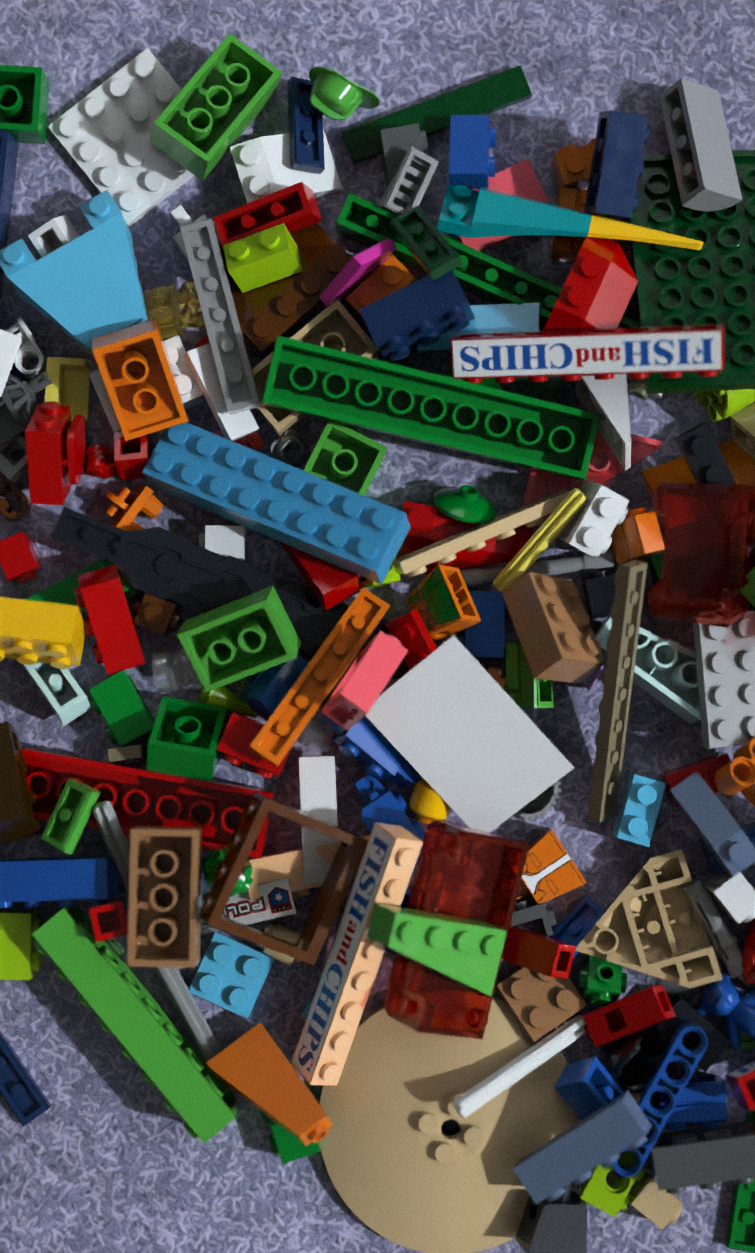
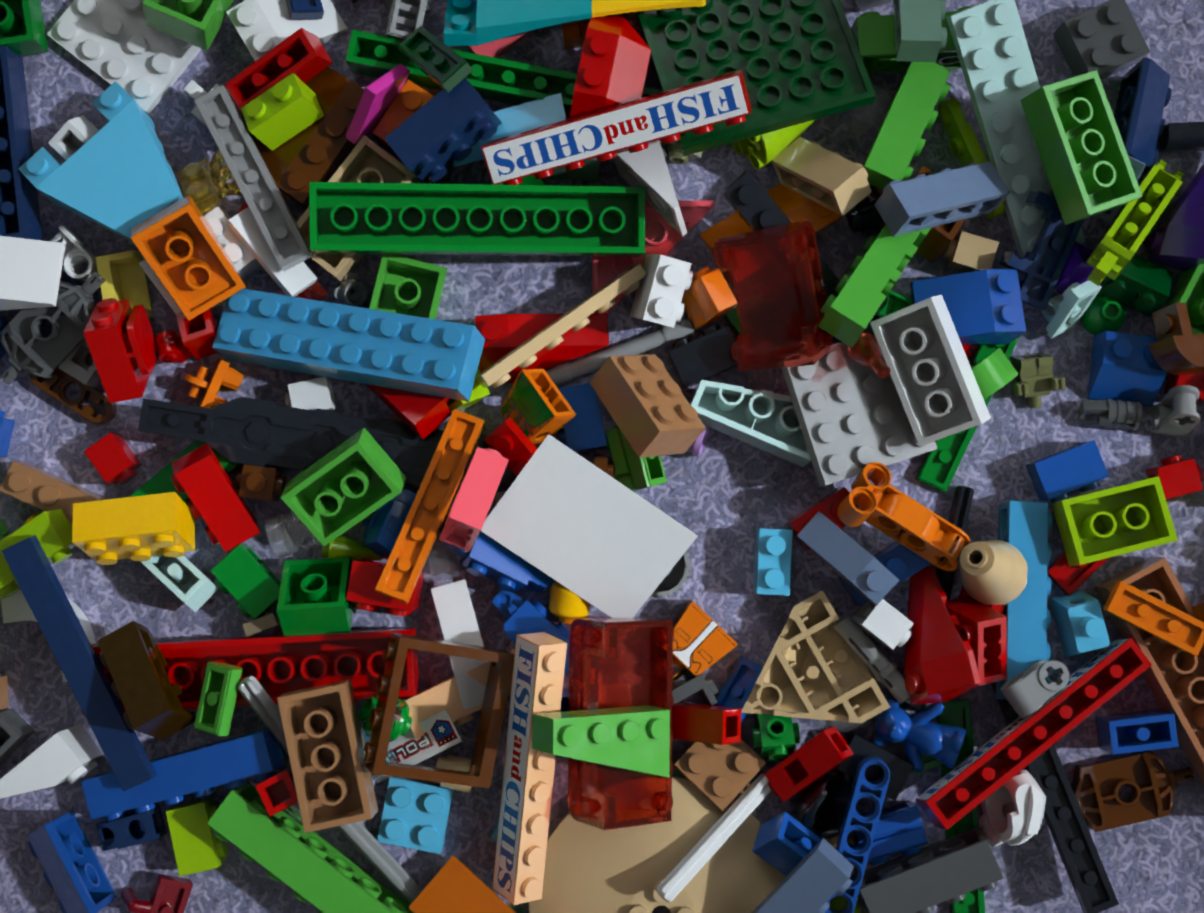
camera: 15 degrees left, 0 degrees up
green dish [433,485,497,524] -> none
light yellow axle [493,488,588,592] -> none
dark tan plate [588,560,647,823] -> none

